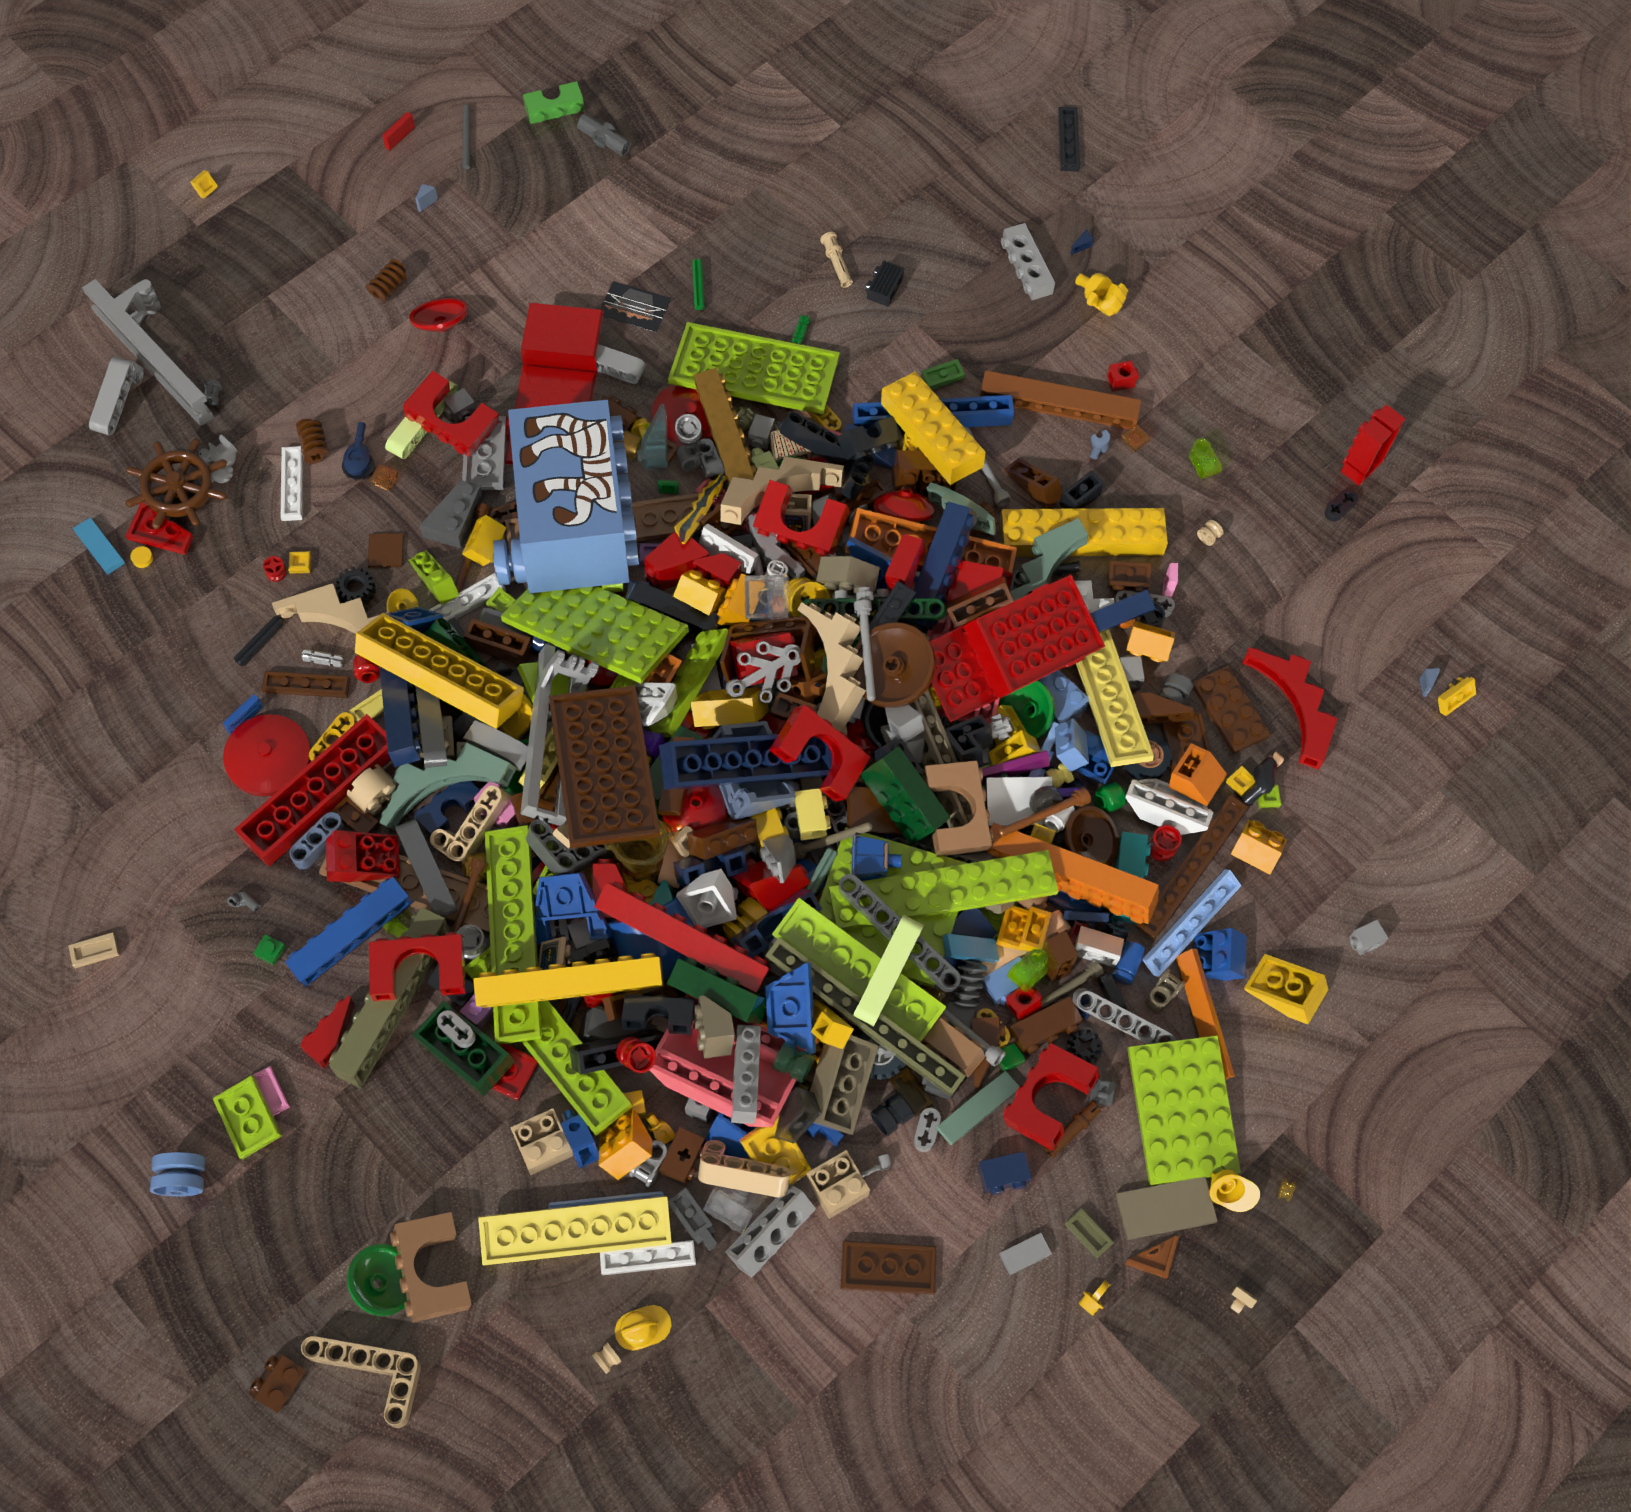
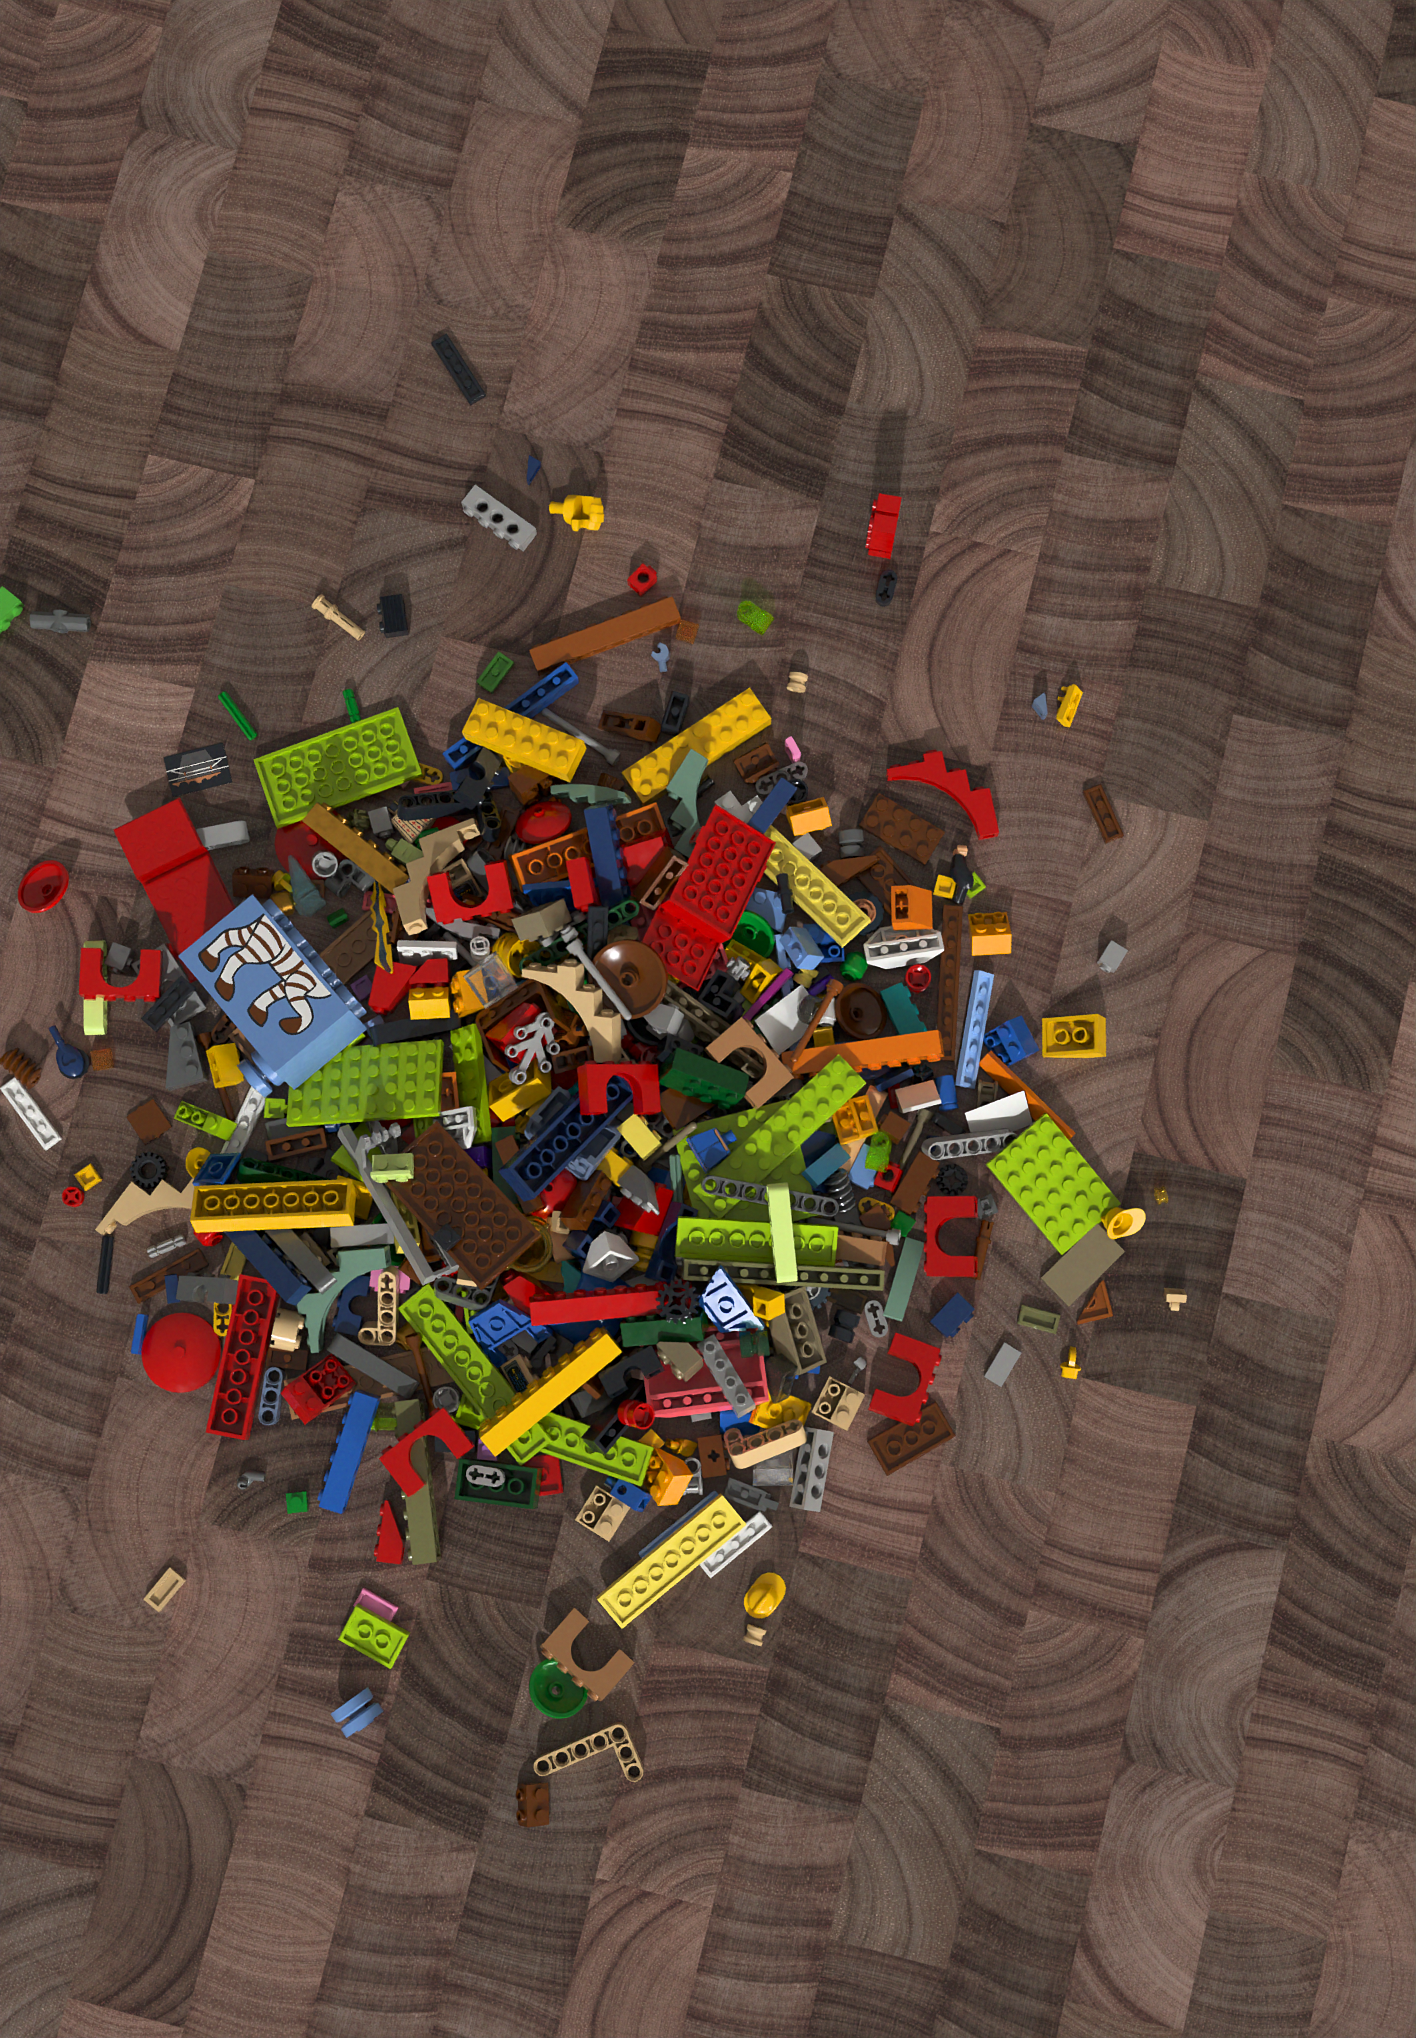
camera: 25 degrees left, 15 degrees up
none -> black plate [141,975,197,1032]
none -> dark blue piece [164,1274,180,1304]
none -> dark grey arch [176,1272,238,1305]
none -> yellowish green bracket [370,1153,414,1183]
none -> black plate [432,1223,461,1253]
none -> black gear [656,1279,701,1325]
none -> black pin [776,873,794,914]
none -> red arch [867,1332,942,1426]
none -> white sticker [965,1091,1032,1141]
none -> reddish brown tile [1082,784,1124,844]

